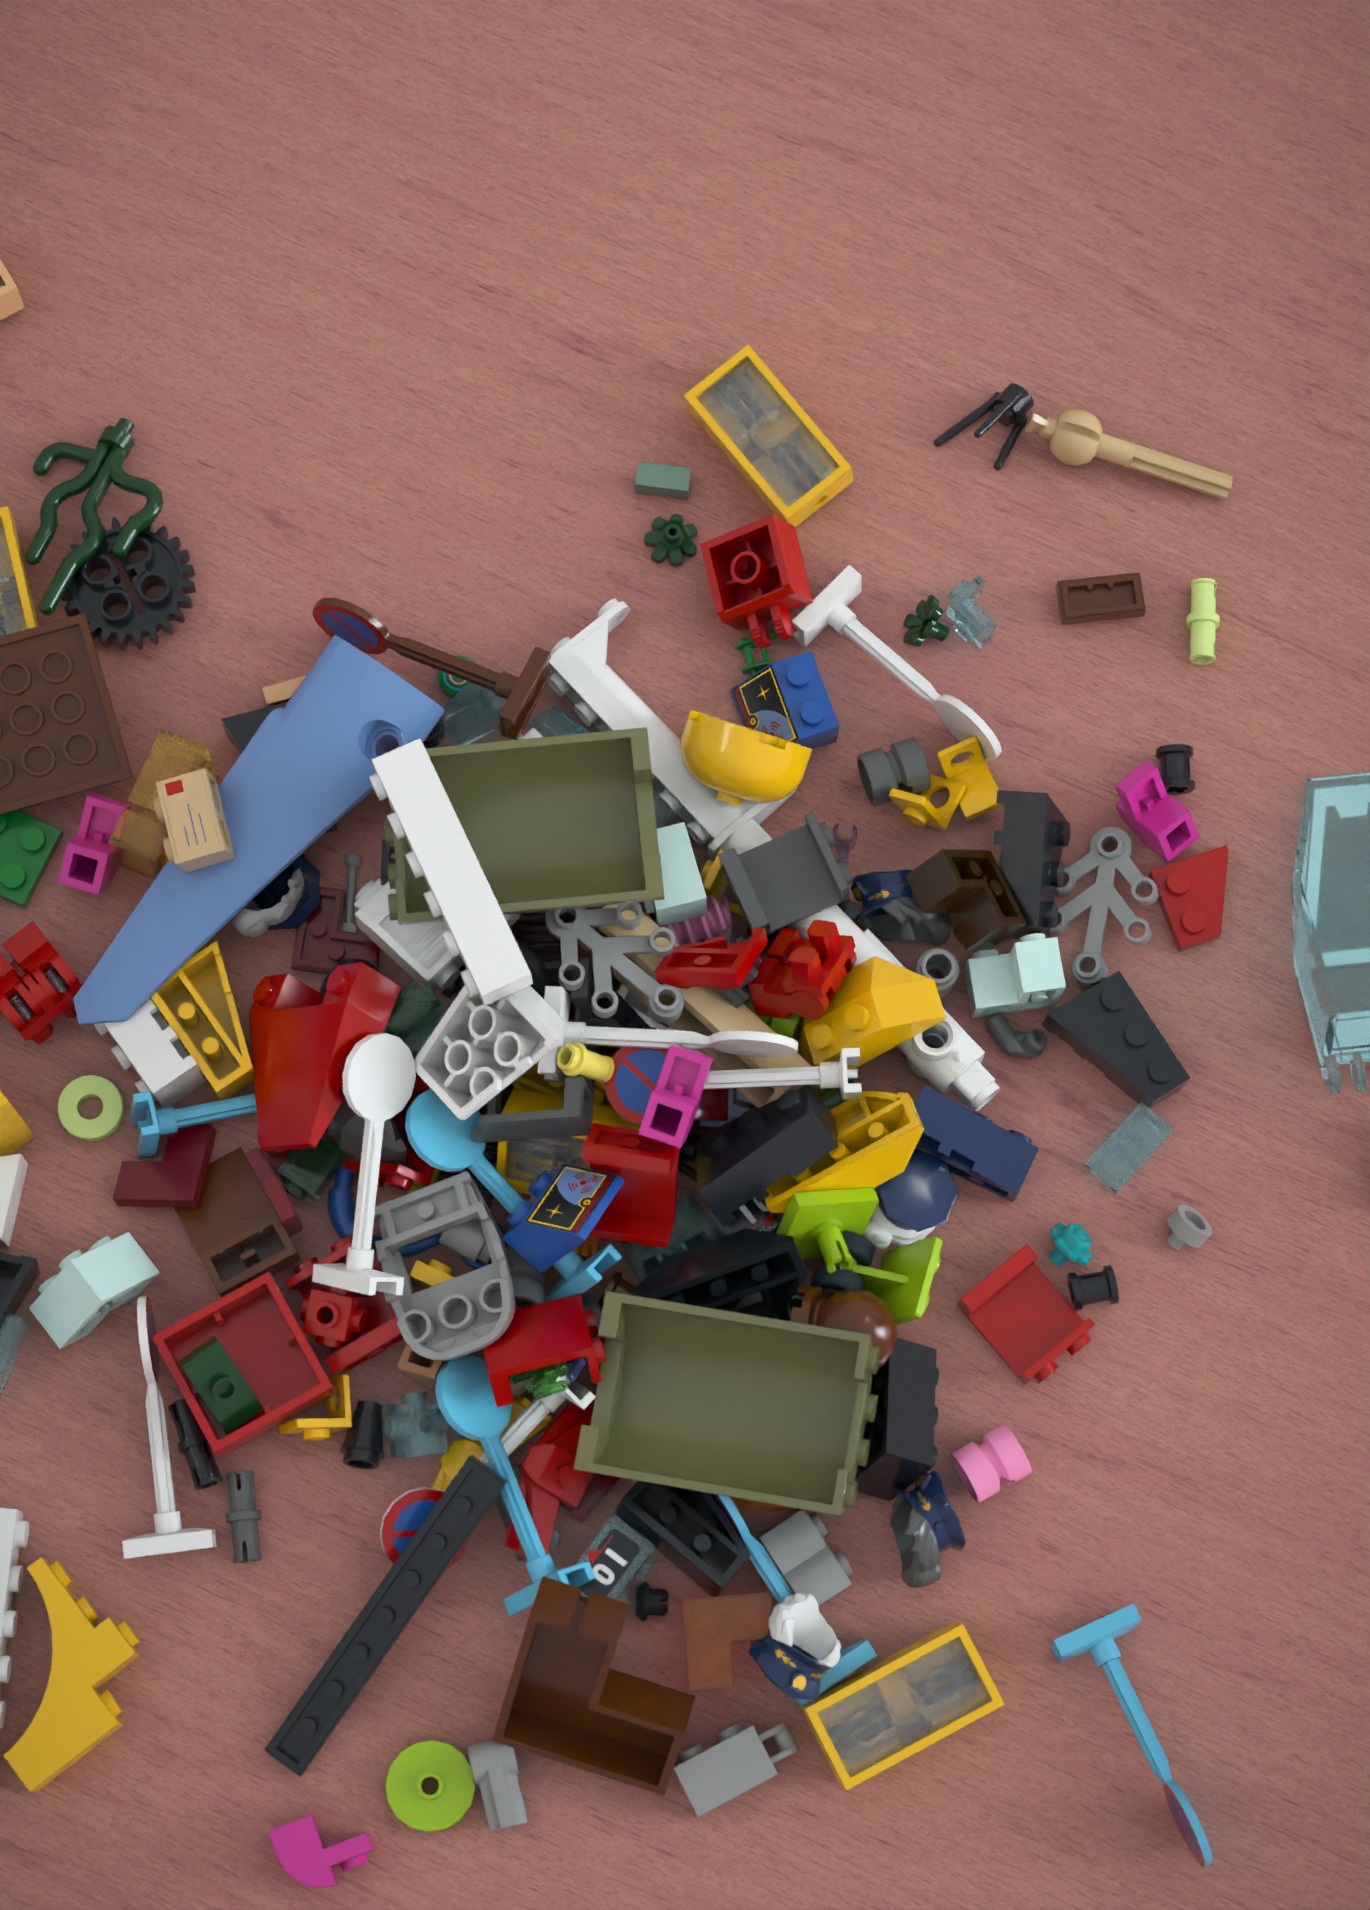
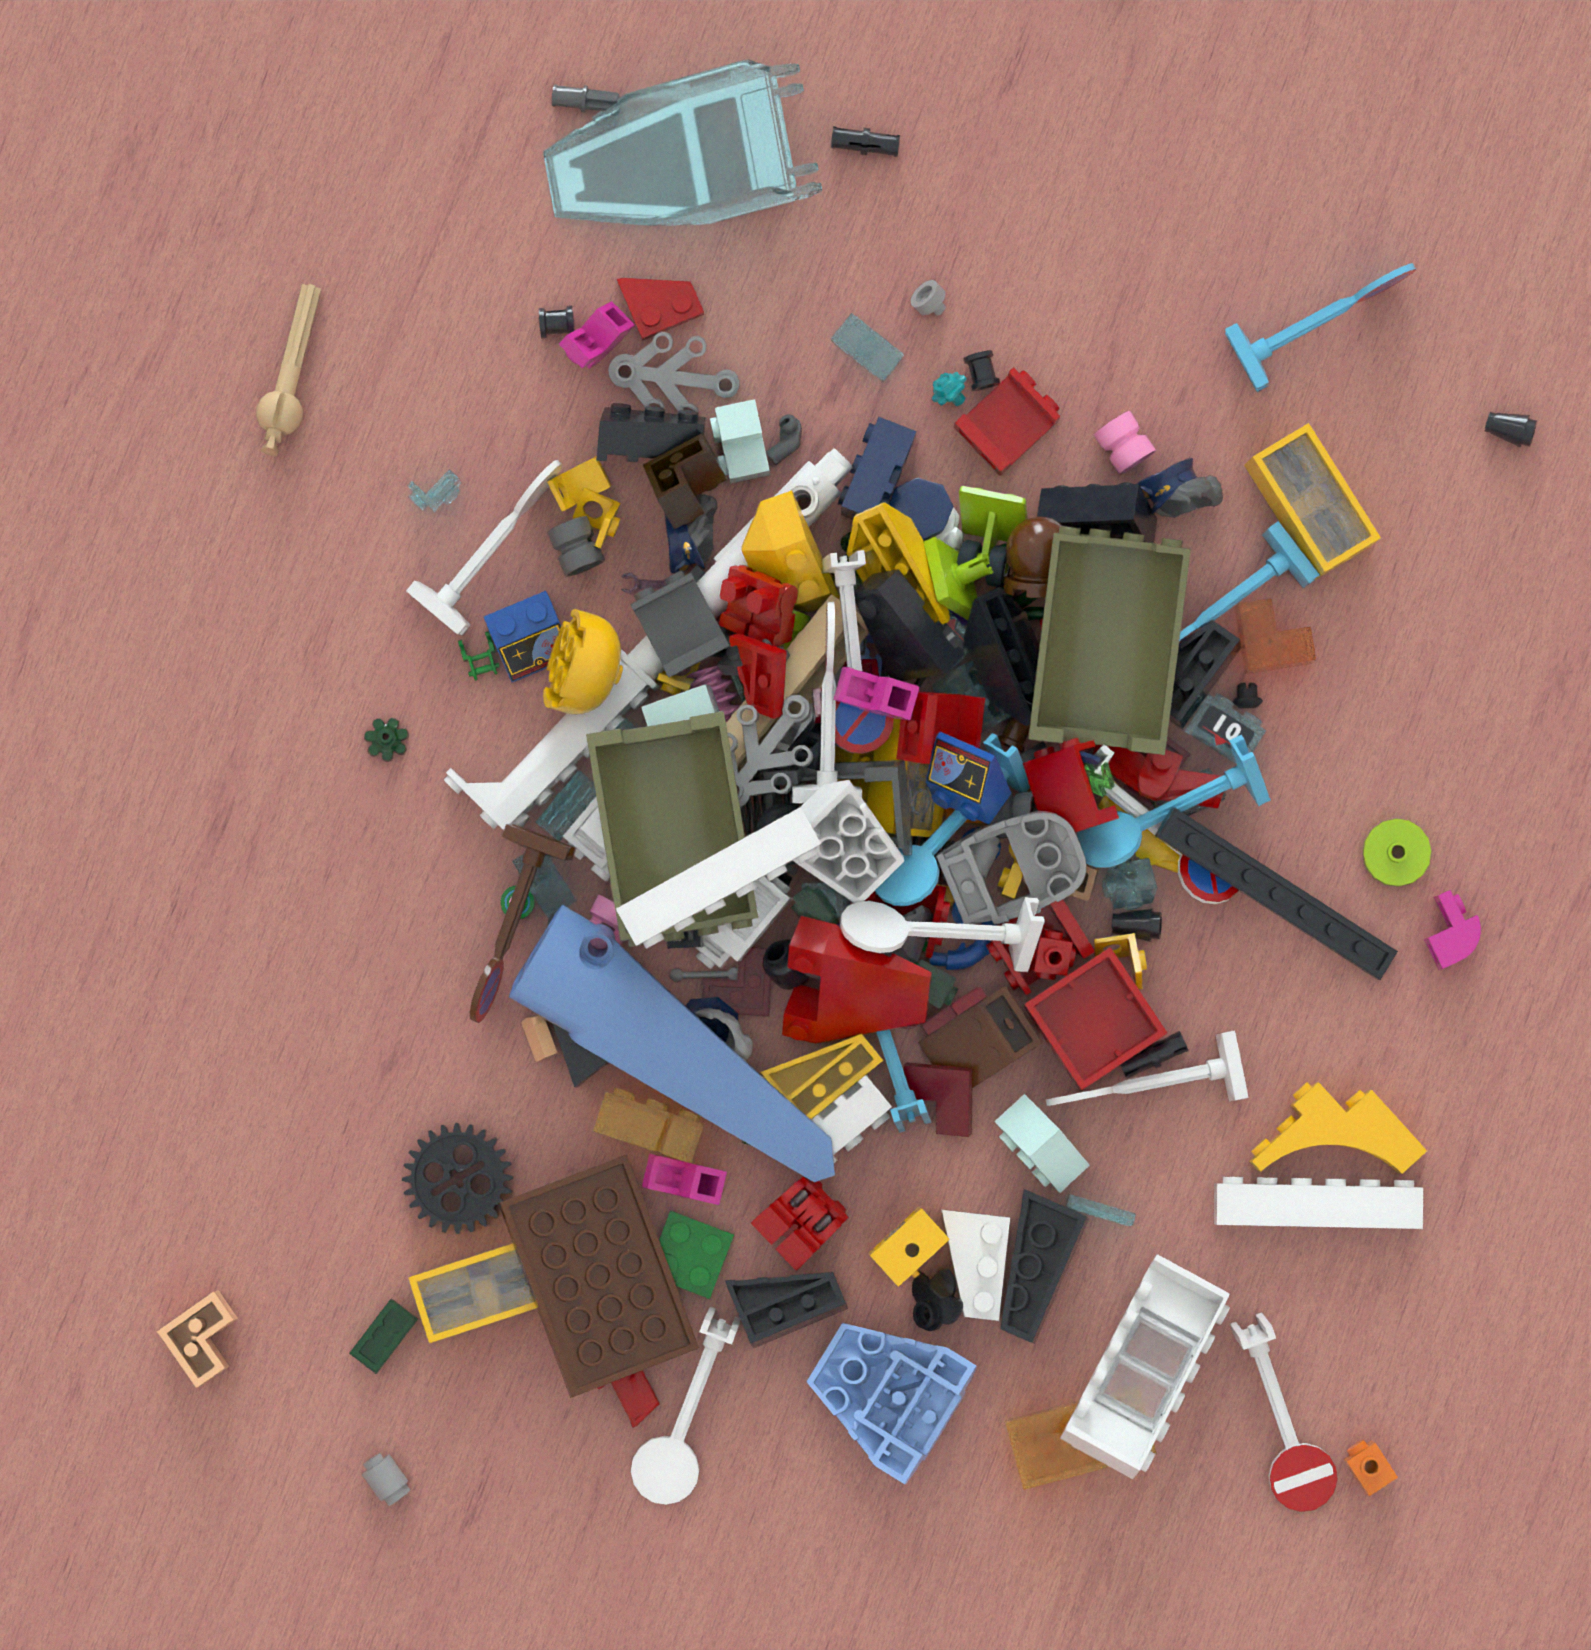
camera: 85 degrees left, 10 degrees up
dark green plant [24,418,164,616] -> none
yellowish green piece [58,1075,124,1141] -> none
tan brick [153,768,236,873] -> none
dark green plate [178,1336,264,1435] -> none
dark grey pin [226,1470,262,1563] -> none
light grey piece [467,1739,528,1832] -> none
reddish brown piece [492,1576,695,1796] -> none
light yellow pin [557,1042,615,1084] -> none
sand green piece [635,461,691,500] -> none
light grey brick [673,1722,800,1818] -> none
clear brick [683,345,854,528] -> none
red hinge [700,514,813,649] -> none
piece [748,1592,841,1701] -> none
light grey brick [757,1509,853,1606] -> none
dark green plant [903,595,949,647] -> none
light grey brick [914,948,959,998] -> none
black plant [934,383,1034,470] -> none
black wedge [1042,971,1190,1110] -> none
reddish brown plate [1056,572,1146,625] -> none
yellowish green pin [1186,578,1220,665] -> none

